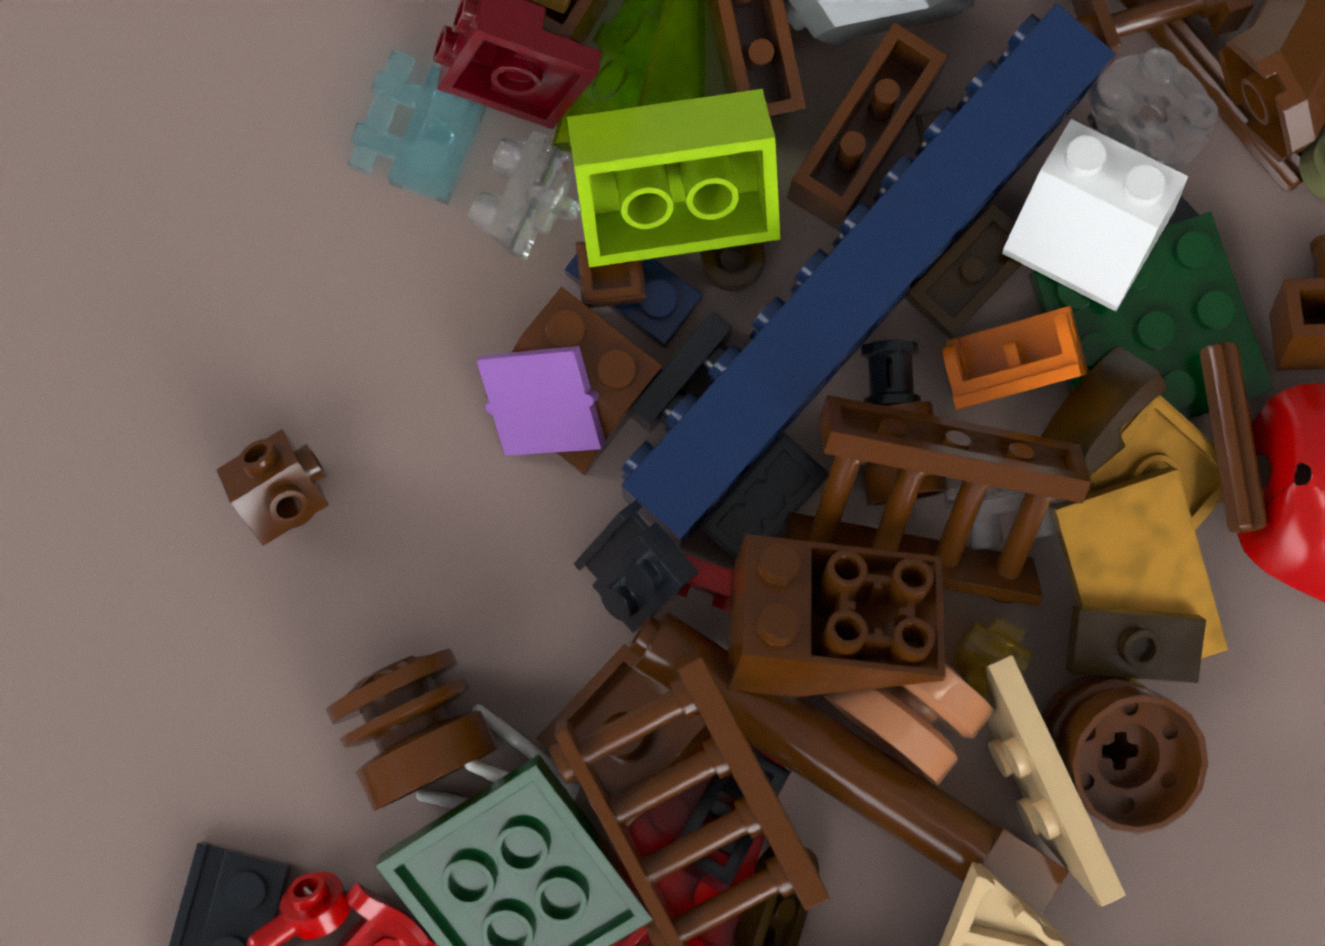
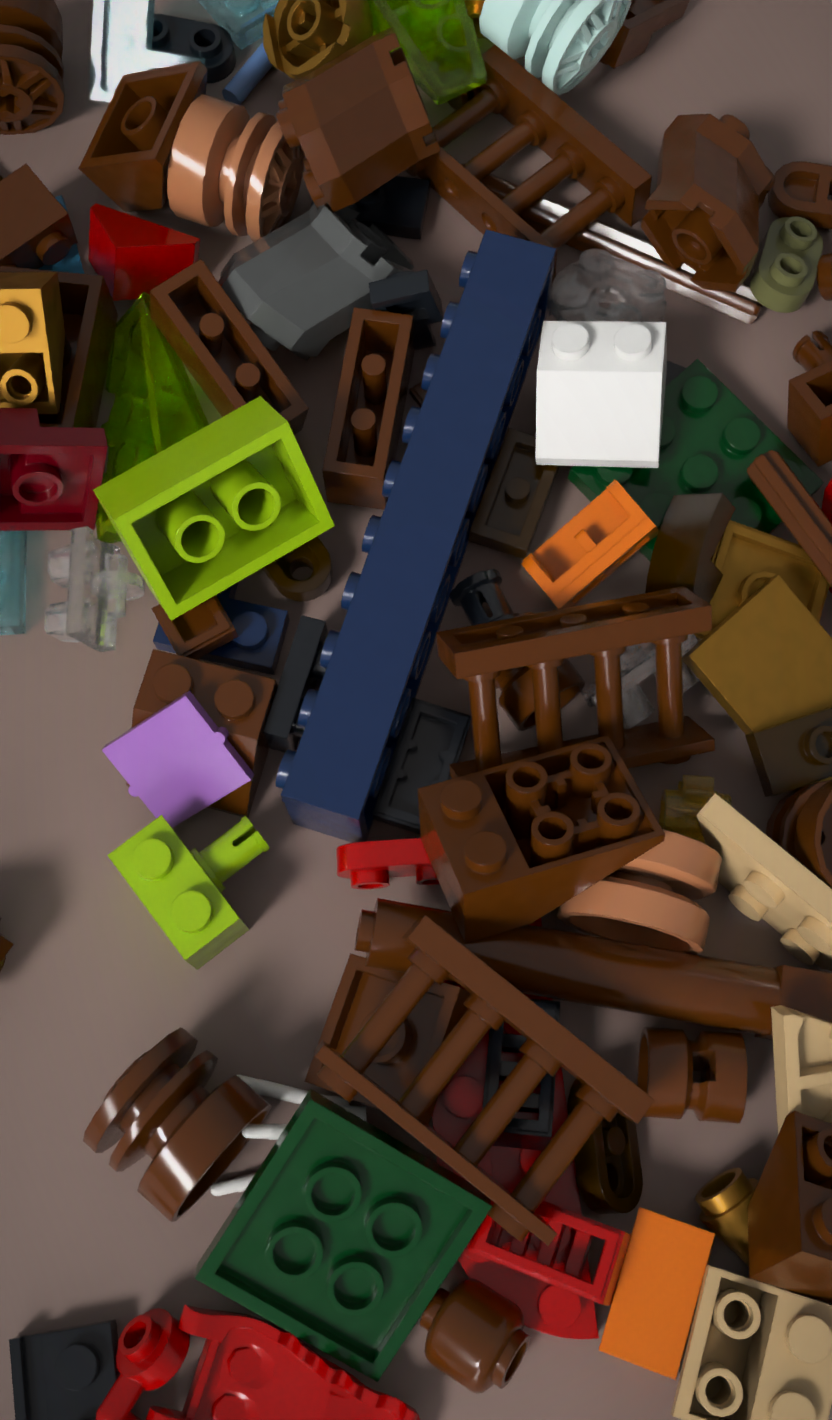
camera: 20 degrees left, 10 degrees down
black plate [574,500,699,634] -> none
none -> lime brick [107,815,270,970]
none -> black plate [369,269,443,351]
none -> reddish brown wheel [637,1027,748,1124]

